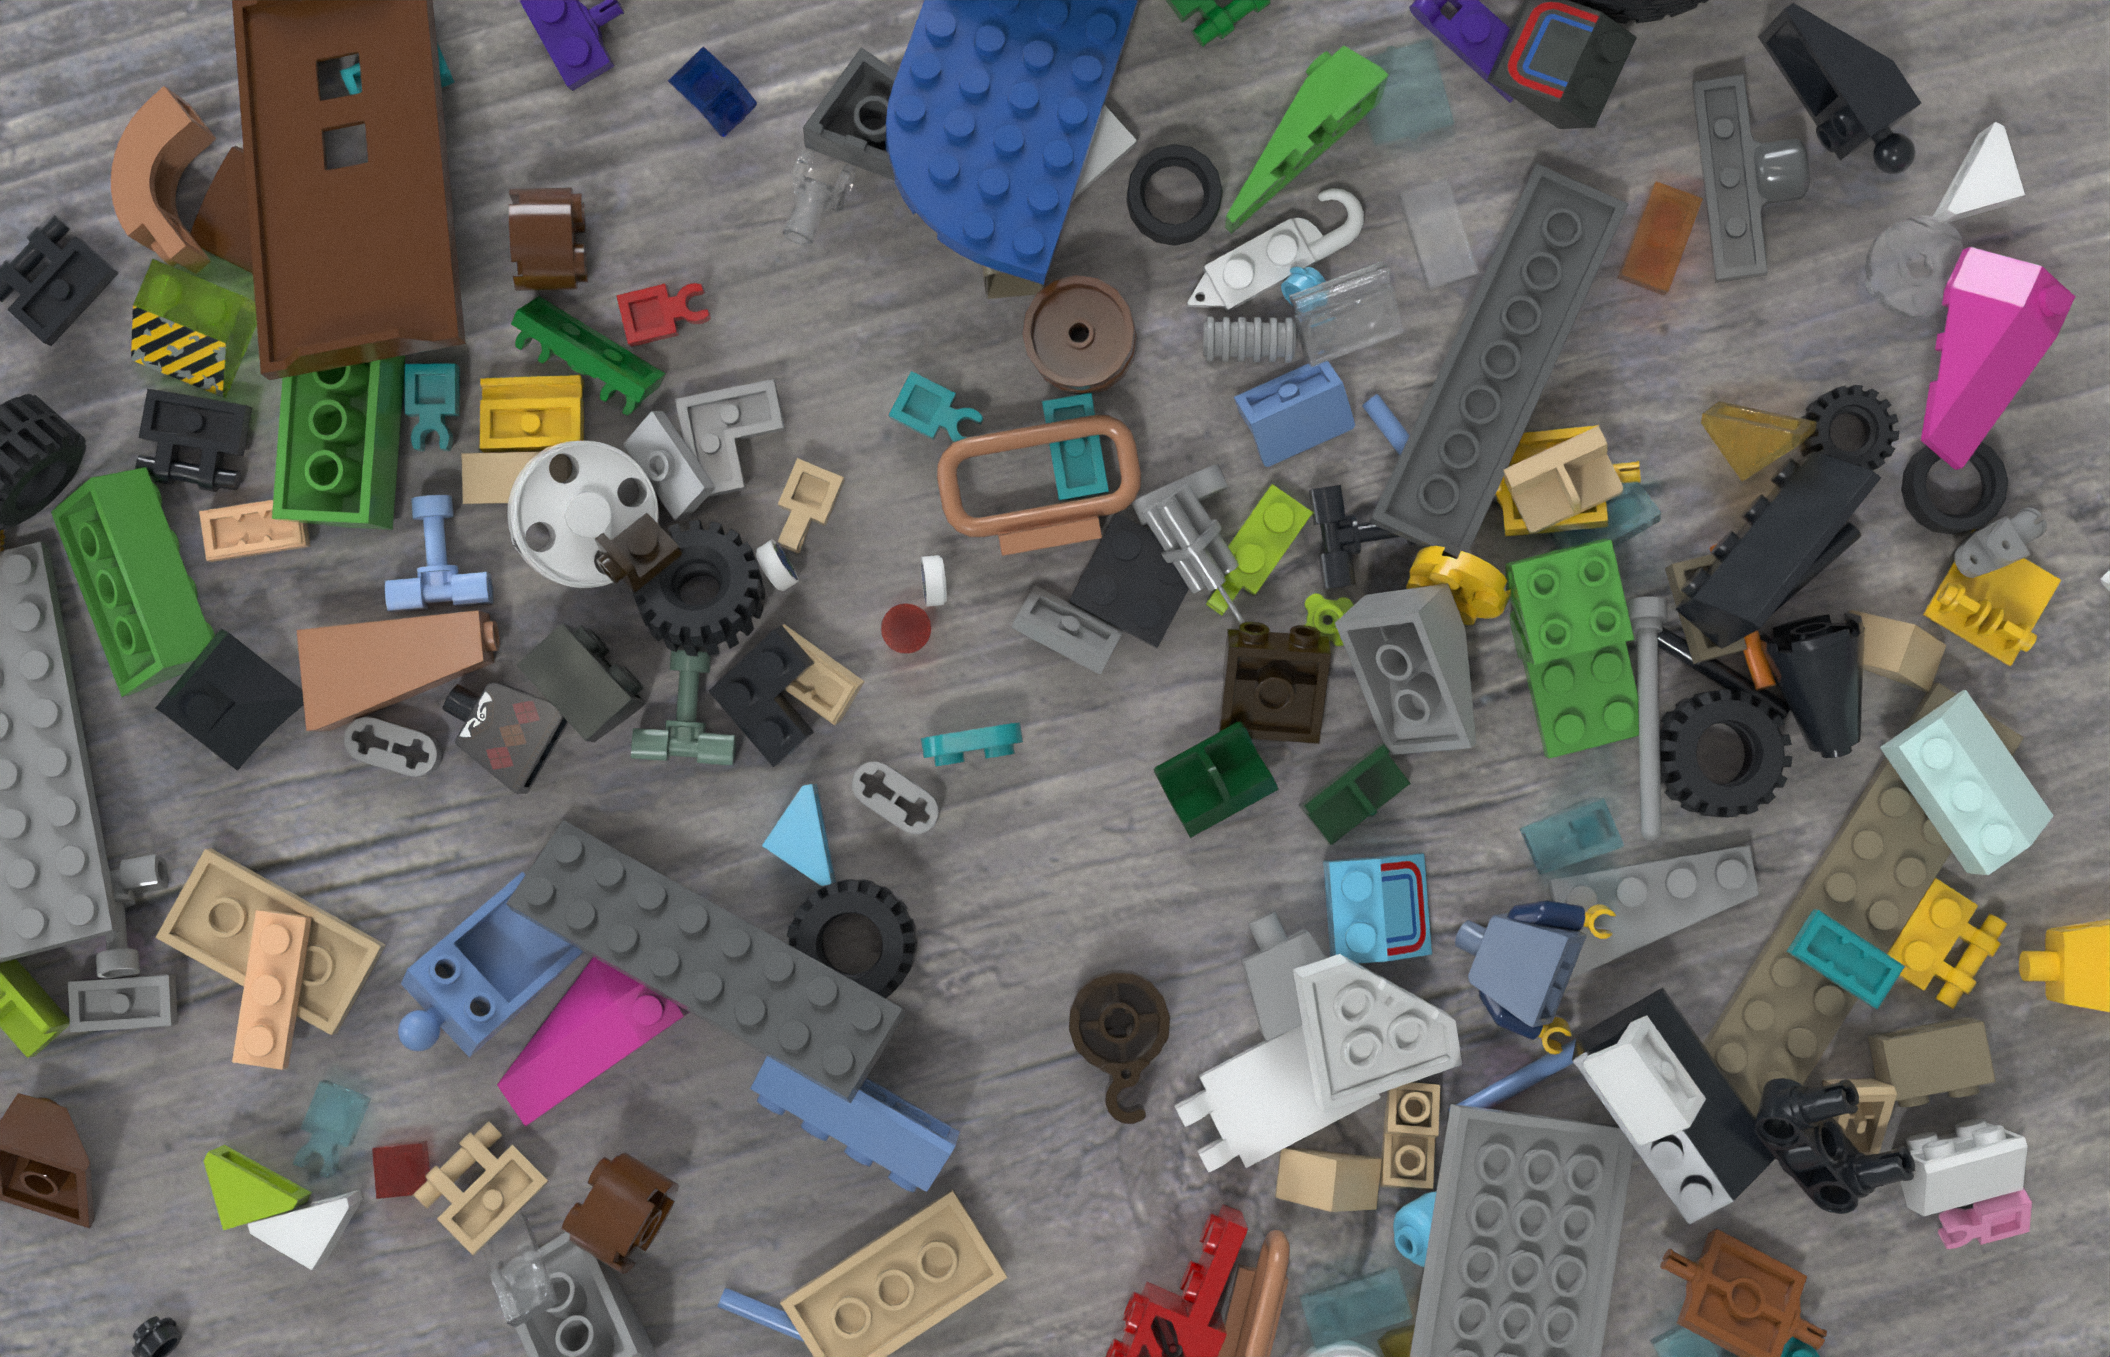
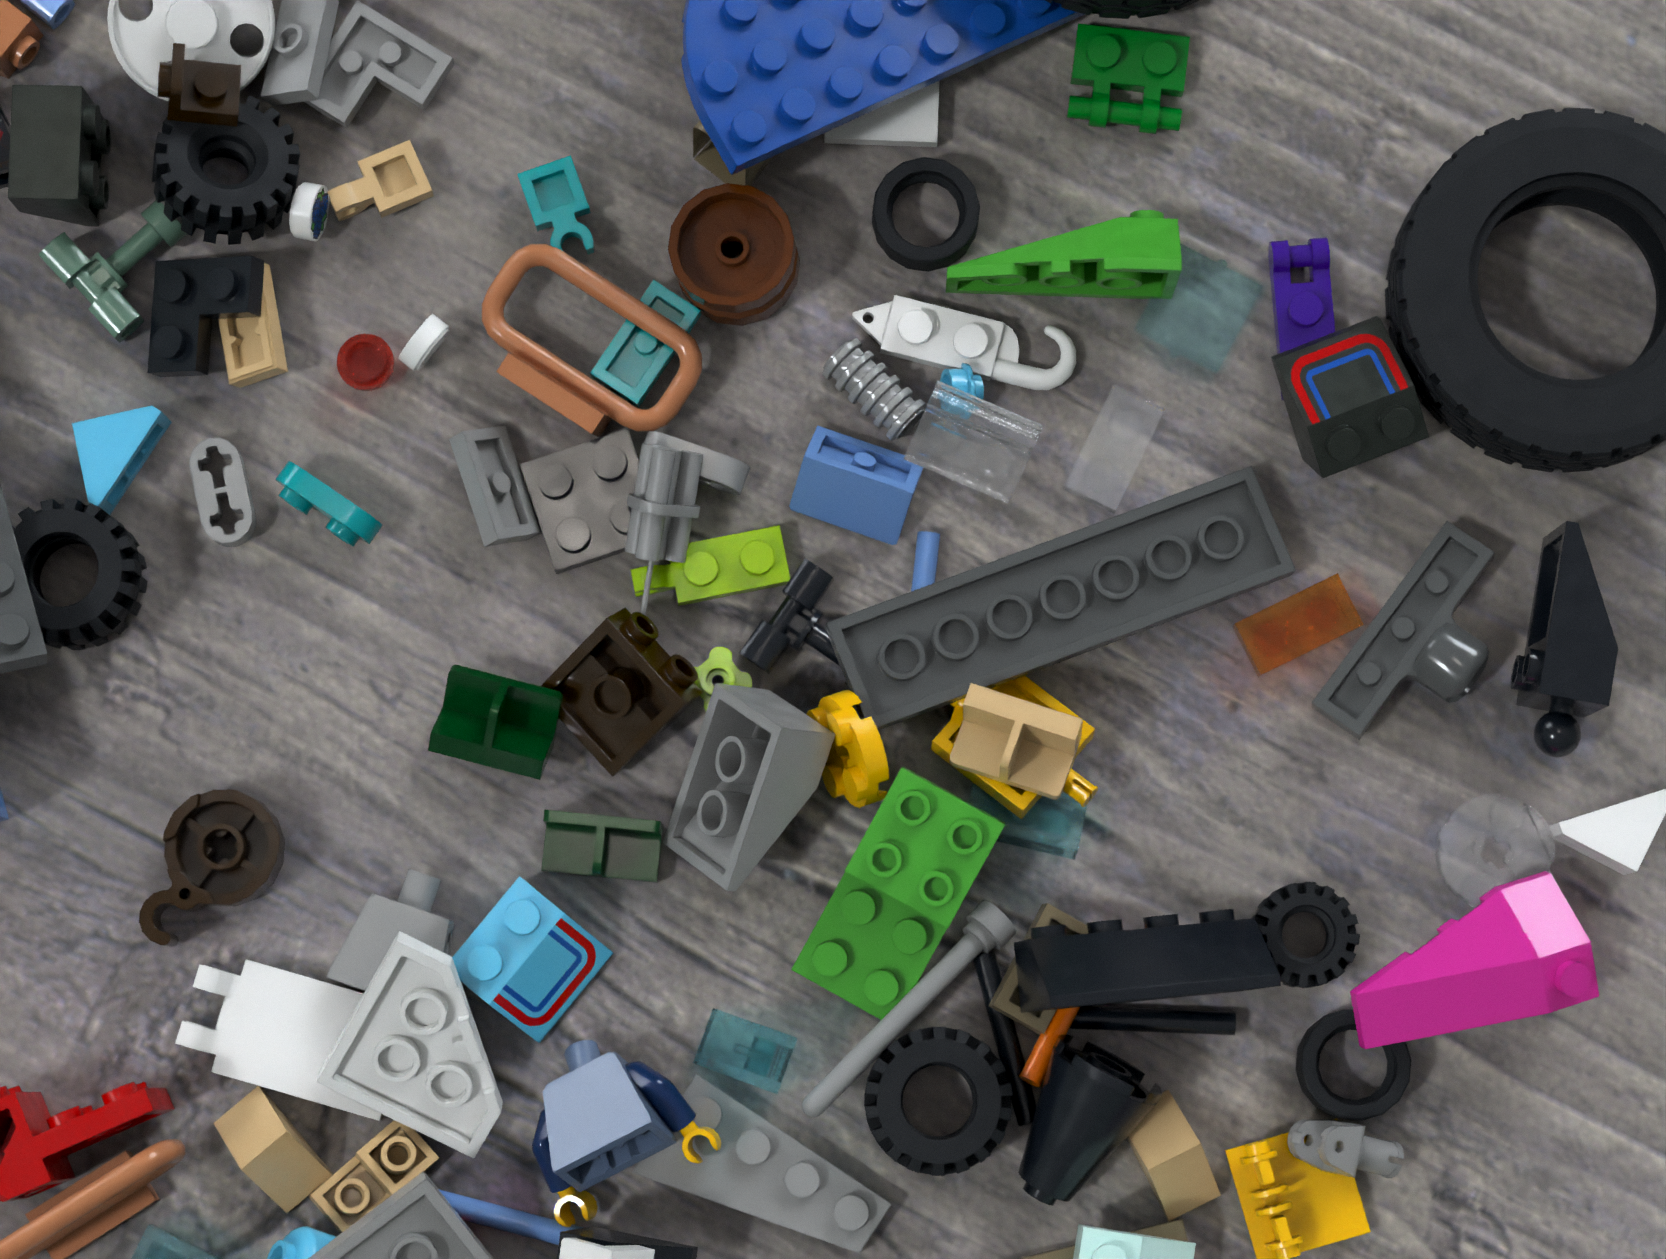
camera: 35 degrees right, 5 degrees down
clear yellow slope [1701,401,1817,481] -> none

